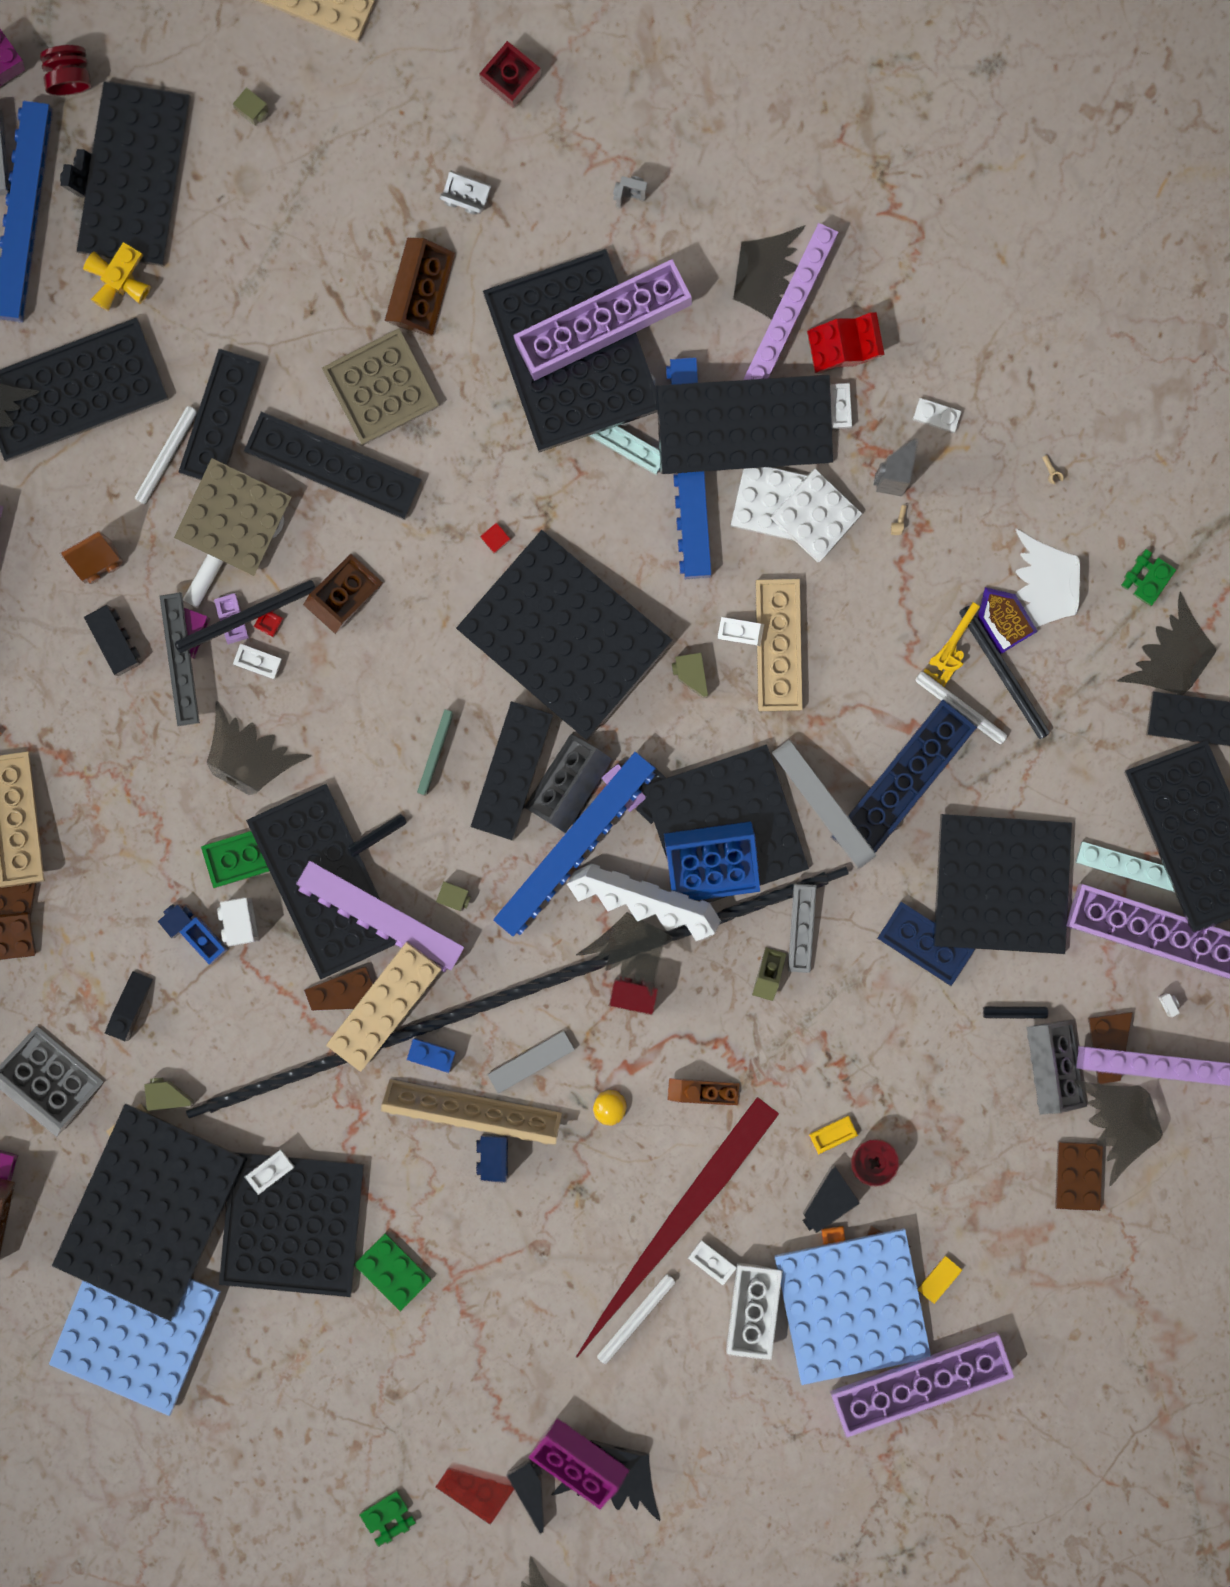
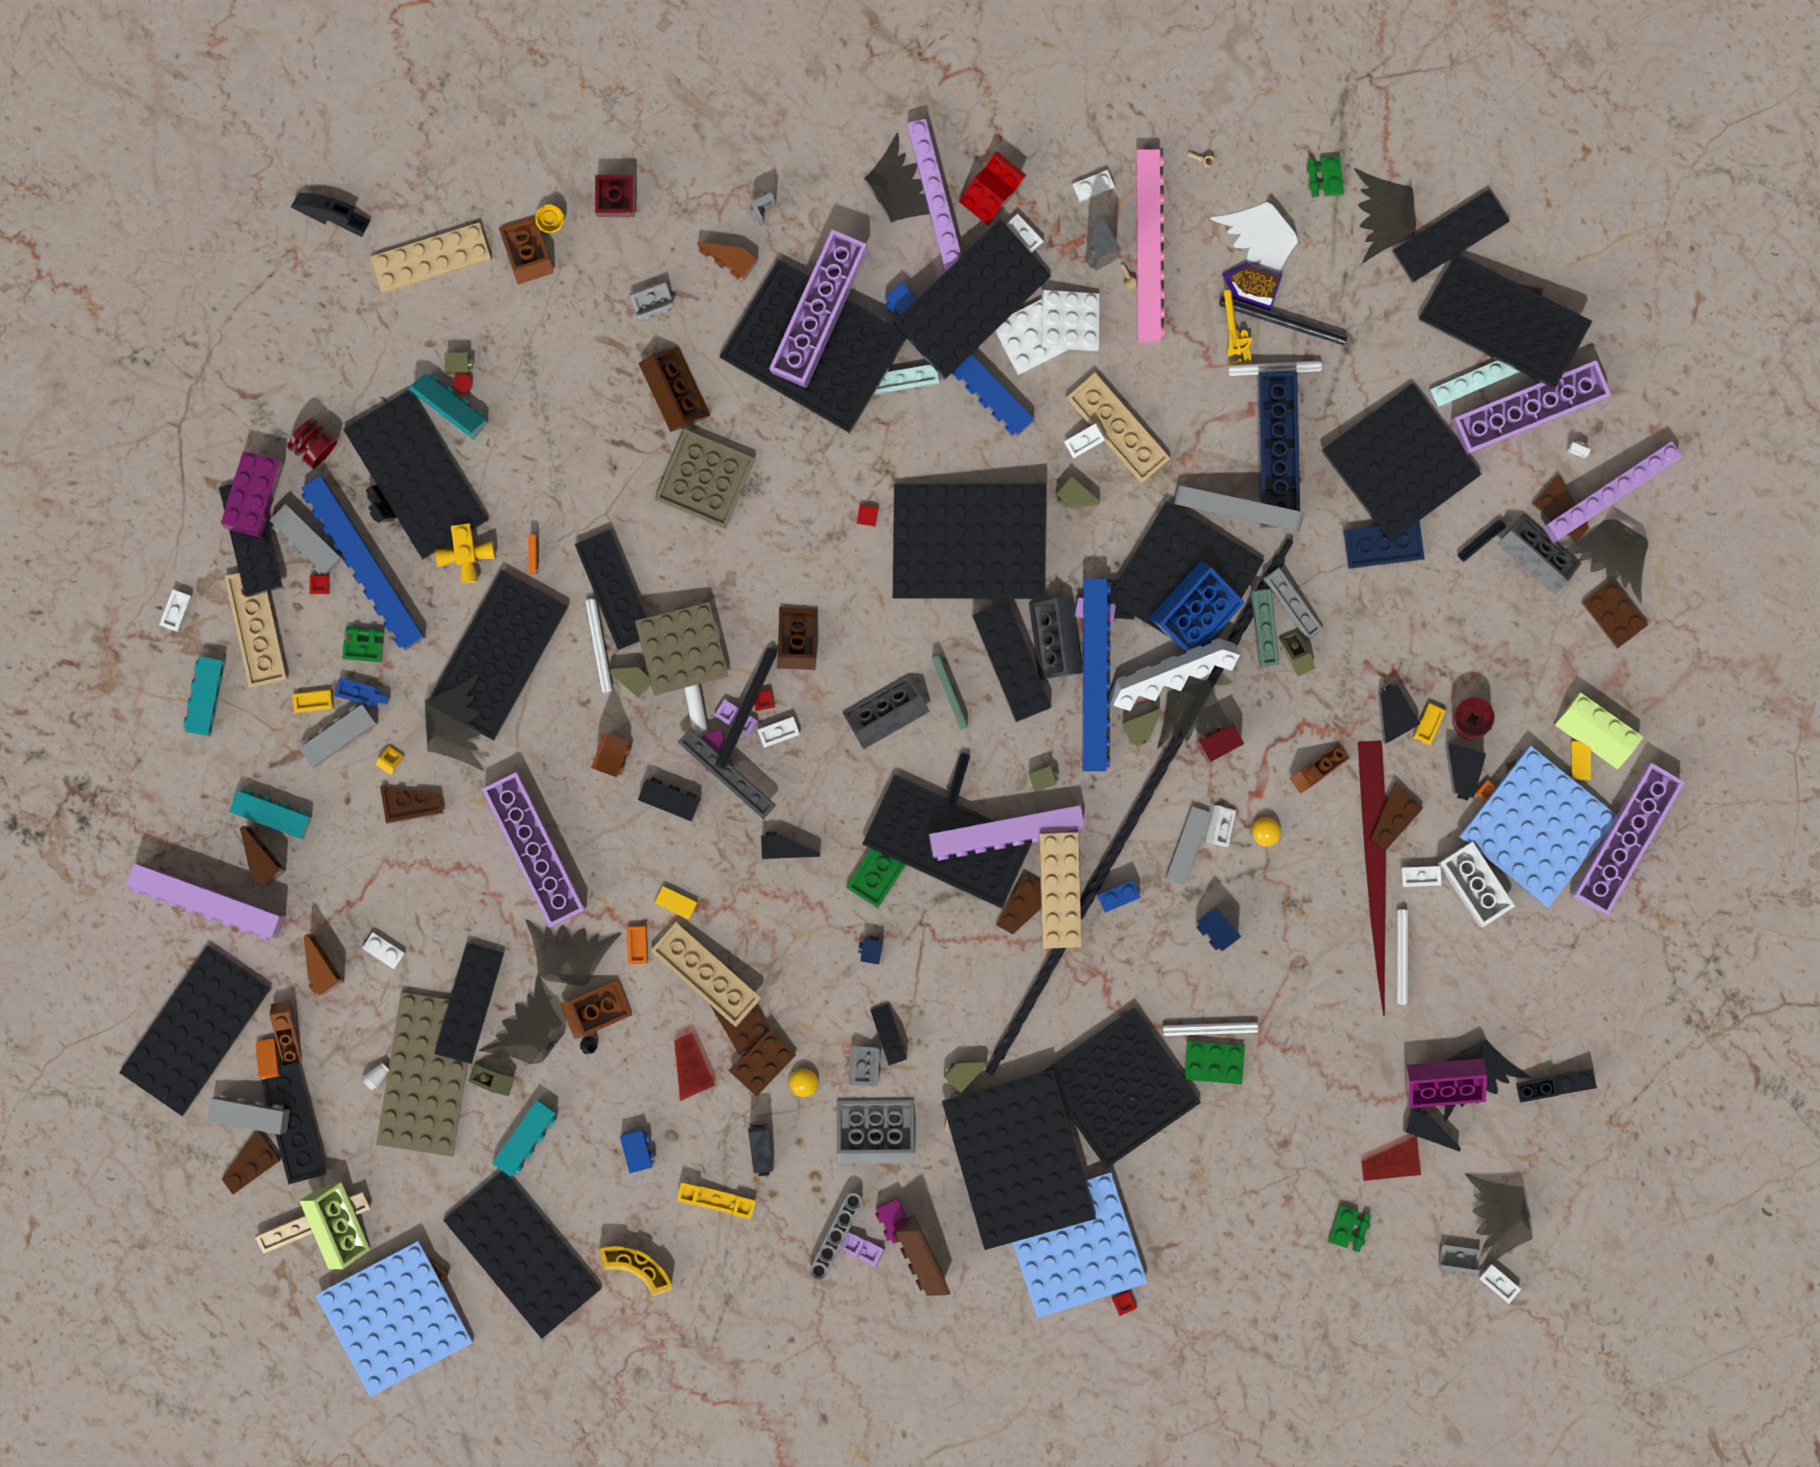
camera: 45 degrees left, 0 degrees up
blue brick [180,917,229,965] -> none
clear smoke piece [207,701,312,795] -> none
white brick [217,898,259,946] -> none
black plate [244,411,422,520] -> none
white plate [245,1149,294,1194] -> none
tan plate [381,1079,562,1145] -> none
none -> teal slope [409,373,488,440]
none -> red tile [453,374,473,393]
none -> dark orange slope [499,216,554,284]
none -> orange tile [528,534,538,574]
none -> yellow hair [535,204,564,233]
none -> olive slope [609,667,651,698]
none -> yellow tile [655,886,698,920]
none -> dark orange slope [697,242,758,280]
none -> black slope [761,832,820,859]
none -> yellow hair [788,1068,819,1098]
none -> flat silver slope [842,675,930,749]
none -> light grey bracket [848,1046,881,1086]
none -> red tile [1112,1290,1137,1316]
none -> olive slope [1123,709,1161,747]
none -> bright pink brick [1136,150,1165,342]
none -> white axle [1163,1022,1258,1036]
none -> white slope [1205,805,1236,847]
none -> sand green tile [1251,588,1279,667]
none -> reddish brown wing [1370,782,1423,851]
none -> black slope [1378,683,1420,744]
none -> black slope [1516,1069,1597,1103]
none -> yellowish green slope [1555,692,1643,769]

